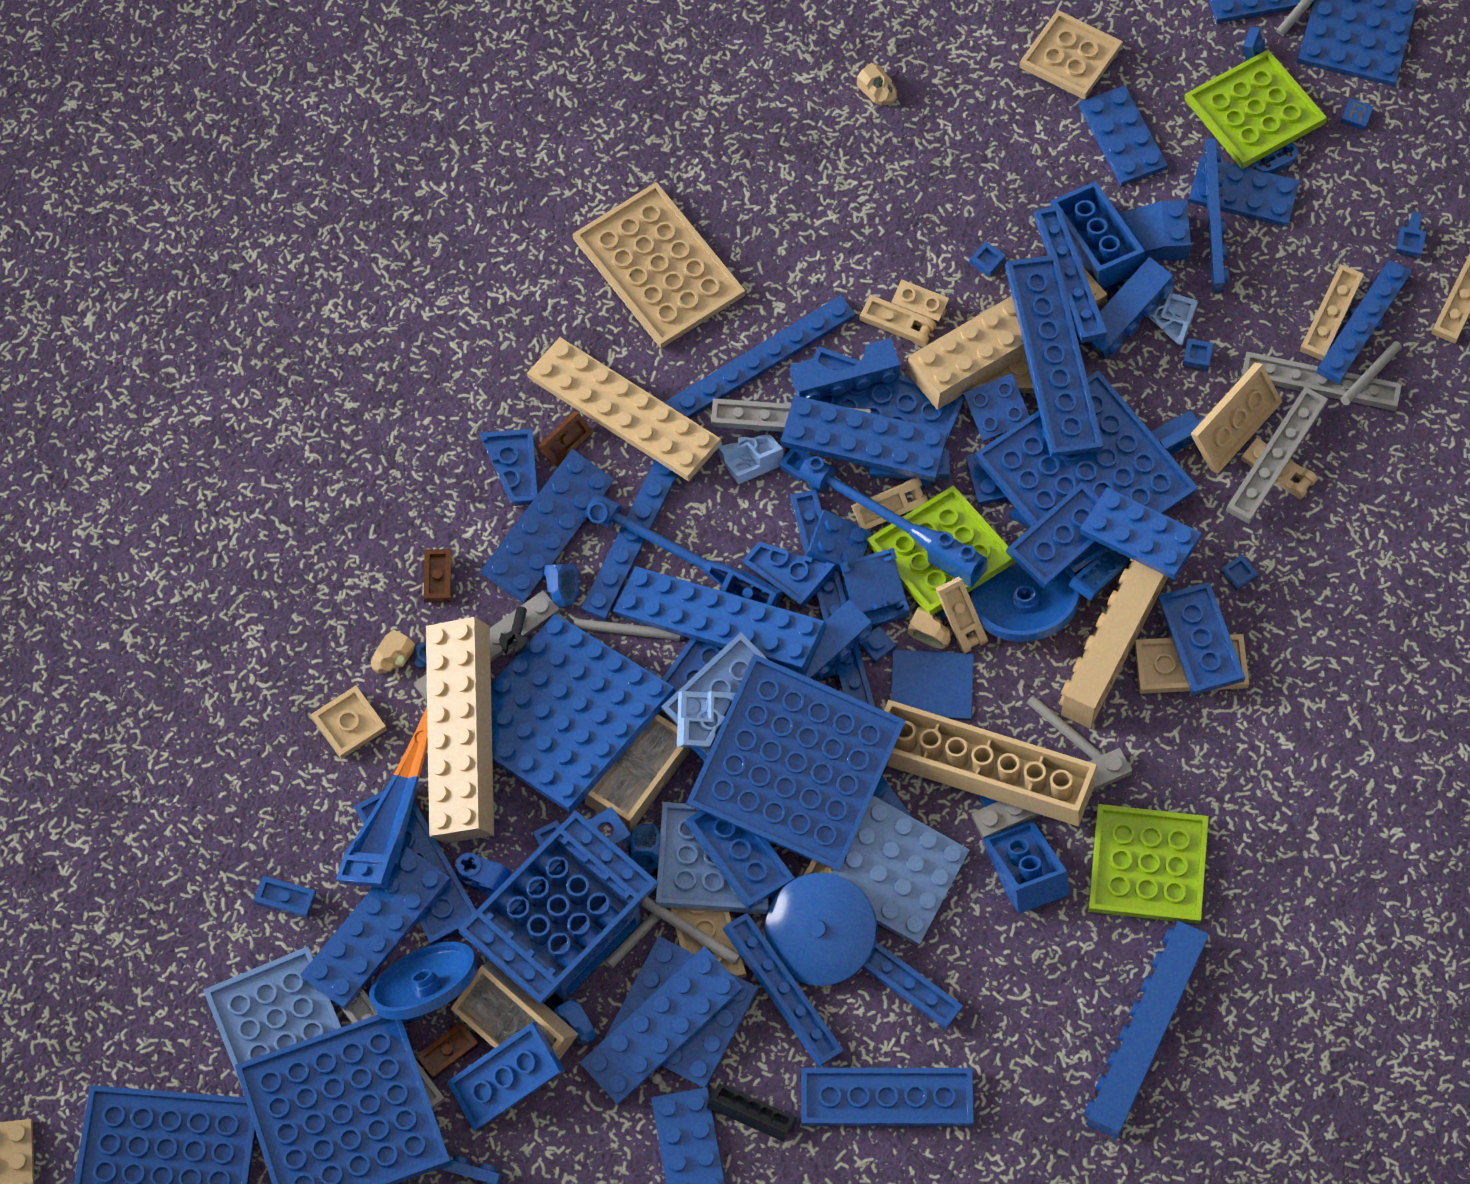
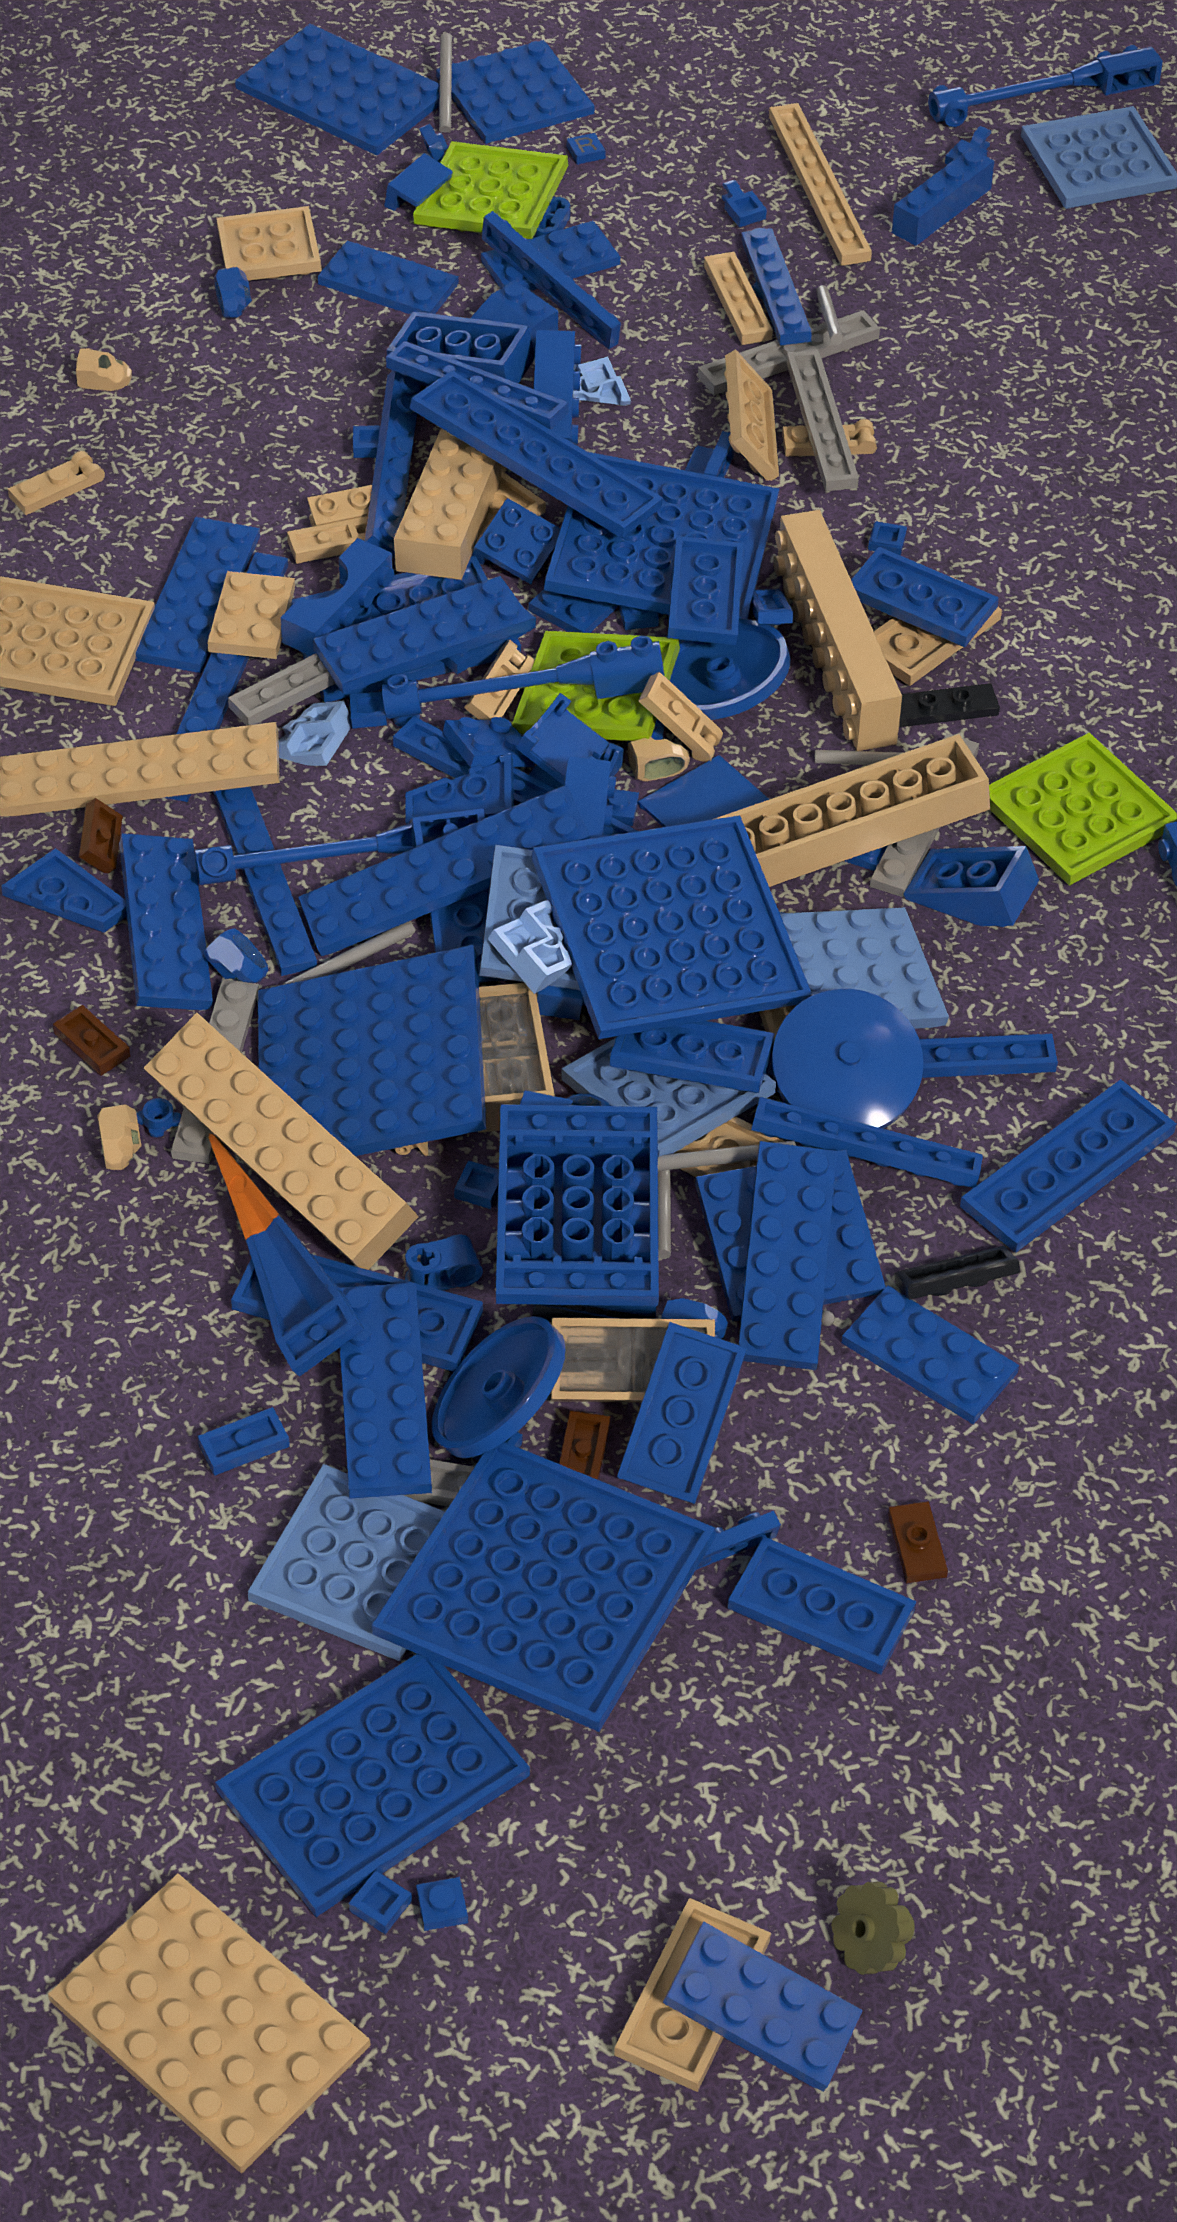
camera: 45 degrees left, 15 degrees down
tan plate [311,685,387,760] -> none
black bar [499,606,528,656] -> none
blue plate [1080,487,1202,580] -> none
blue plate [1182,338,1213,370] -> none
none -> tan plate [8,451,105,515]
none -> blue plate [135,517,260,673]
none -> tan plate [208,571,295,659]
none -> blue rock [214,267,252,318]
none -> blue plate [365,370,420,559]
none -> blue panel [384,153,452,211]
none -> black plate [899,683,1000,728]

